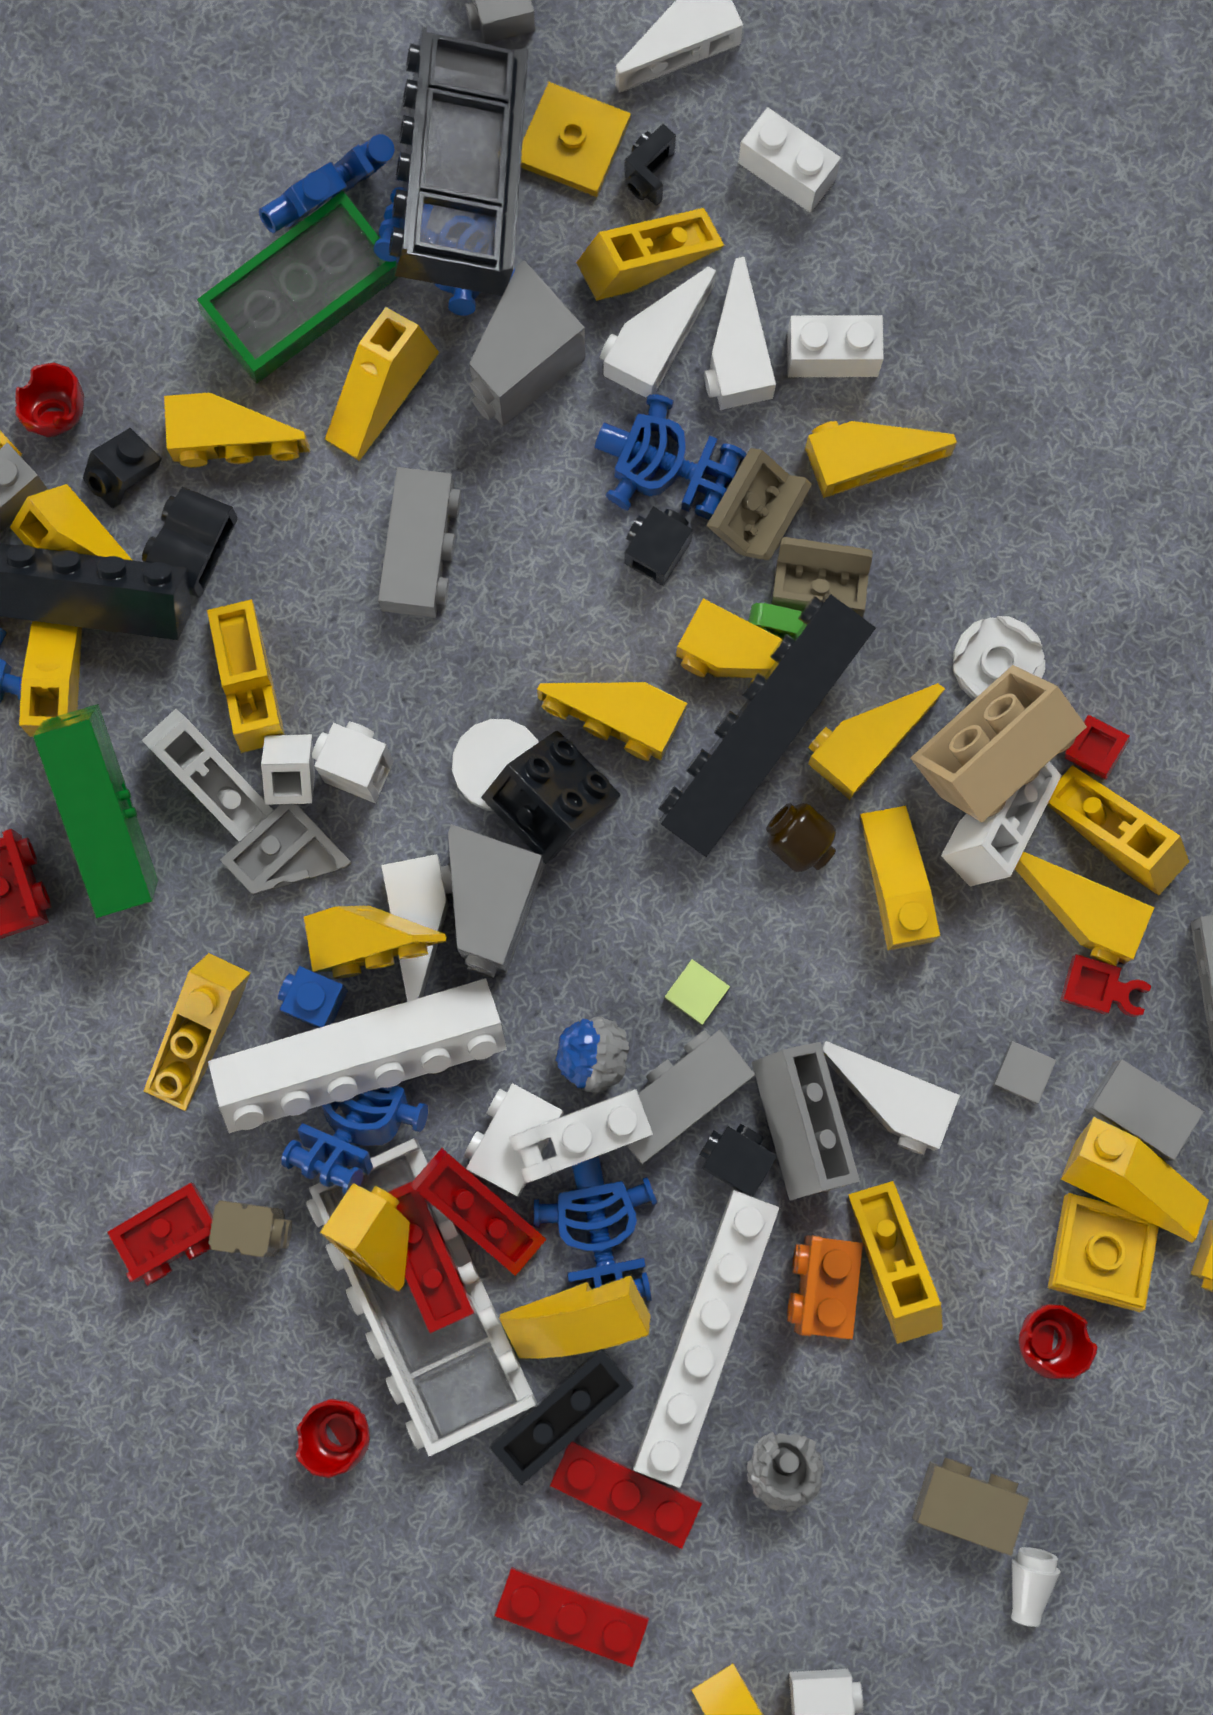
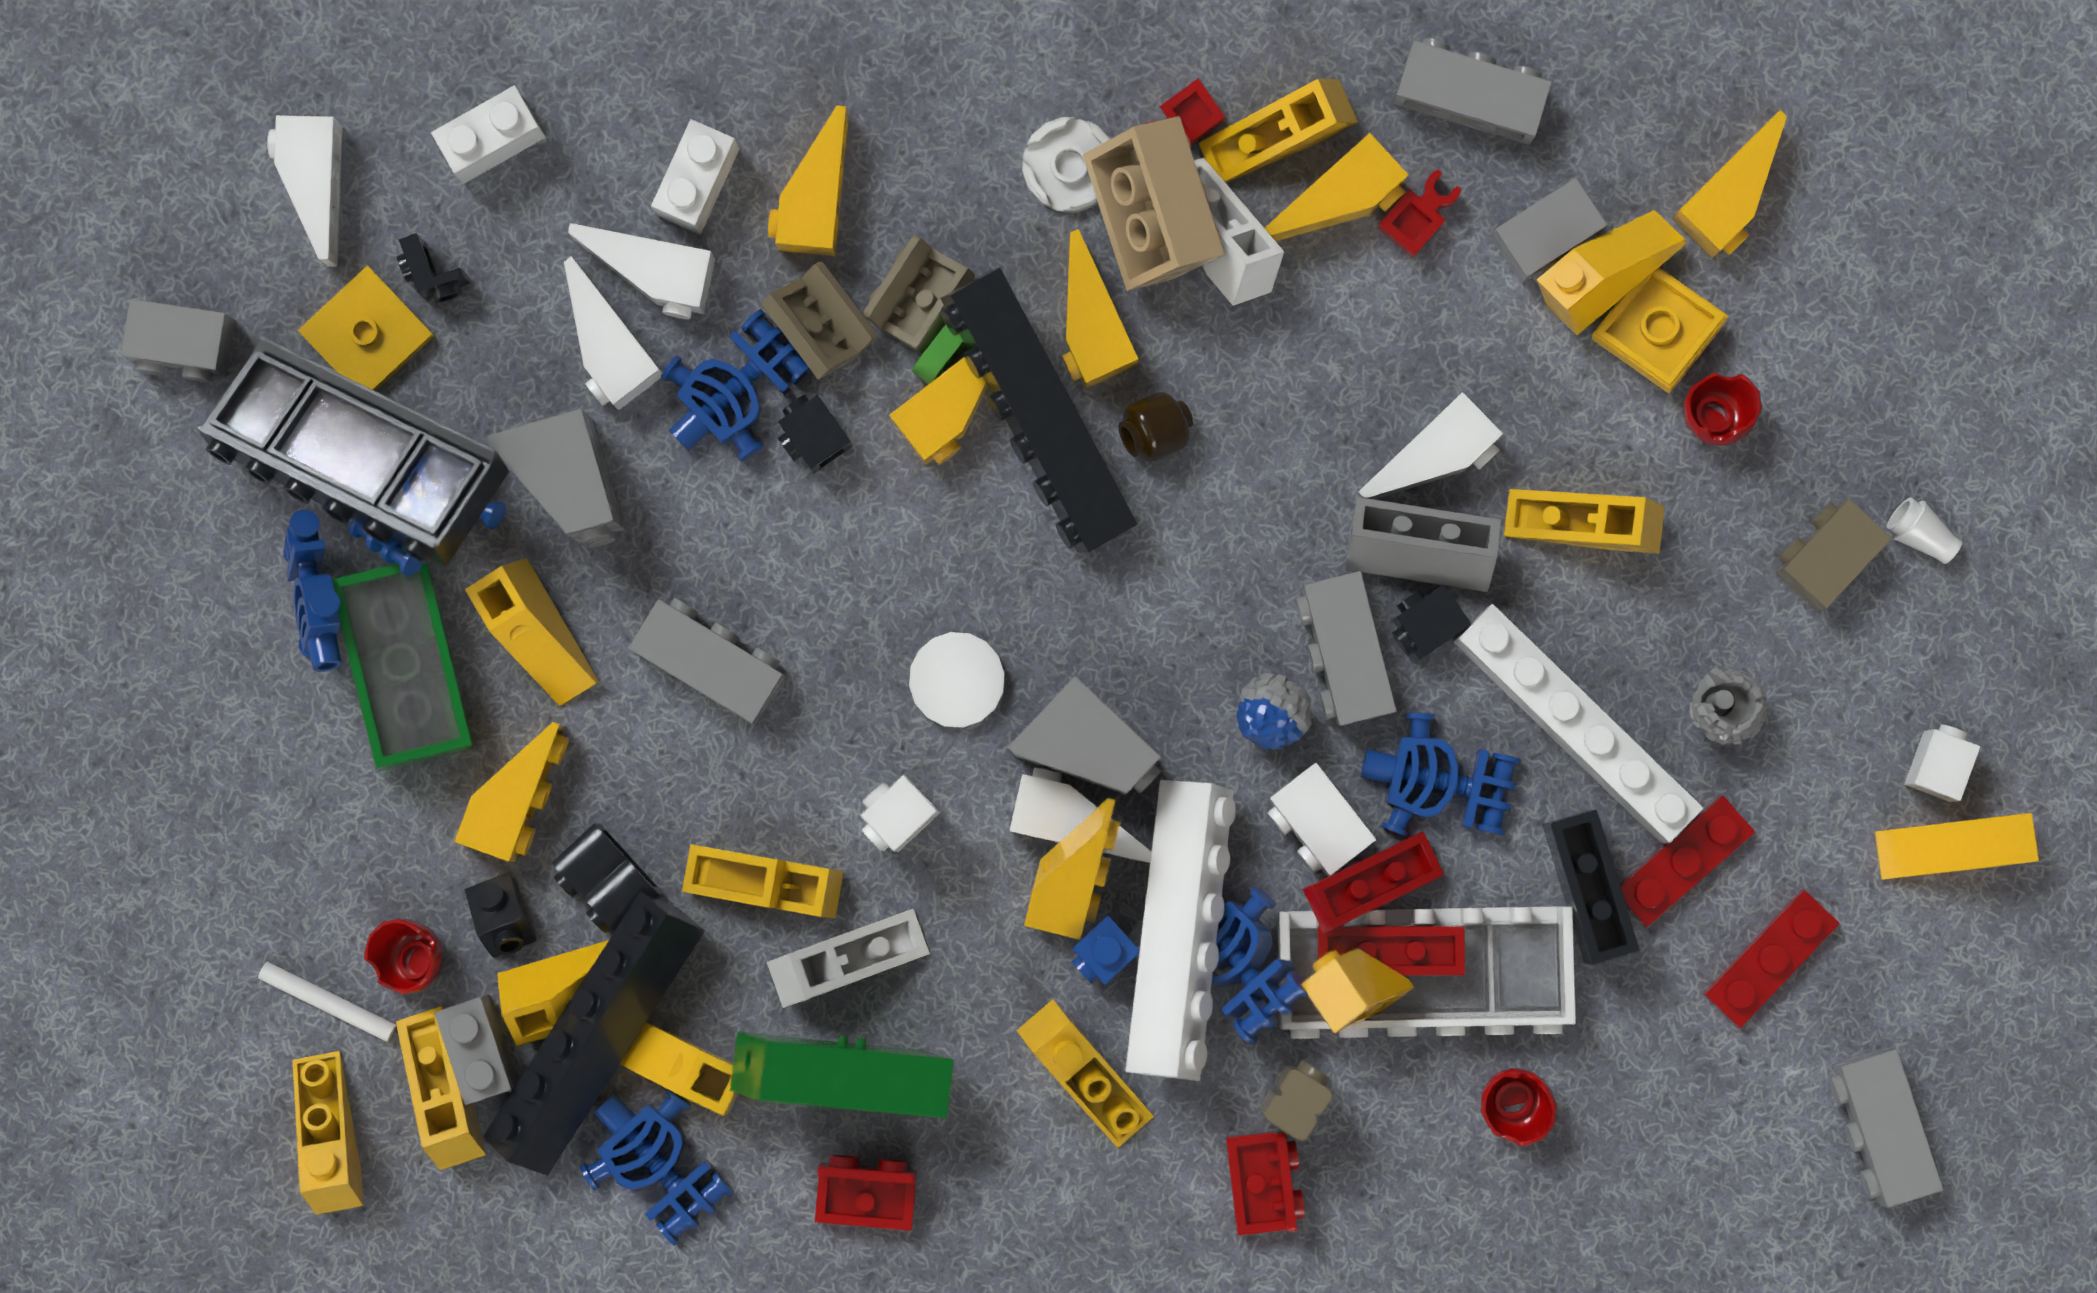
camera: 60 degrees left, 5 degrees up
light grey wing [220,804,351,896] -> none
white brick [261,734,315,805] -> none
black bracket [481,731,620,864] -> none
yellow slope [499,1275,651,1359] -> none
white plate [509,1089,653,1183] -> none
yellow slope [537,682,687,761] -> none
yellow slope [576,208,725,301] -> none
yellowish green tile [664,959,730,1025] -> none
orange bracket [787,1236,863,1340] -> none
yellow slope [860,806,940,951] -> none
light grey tile [993,1041,1056,1104] -> none

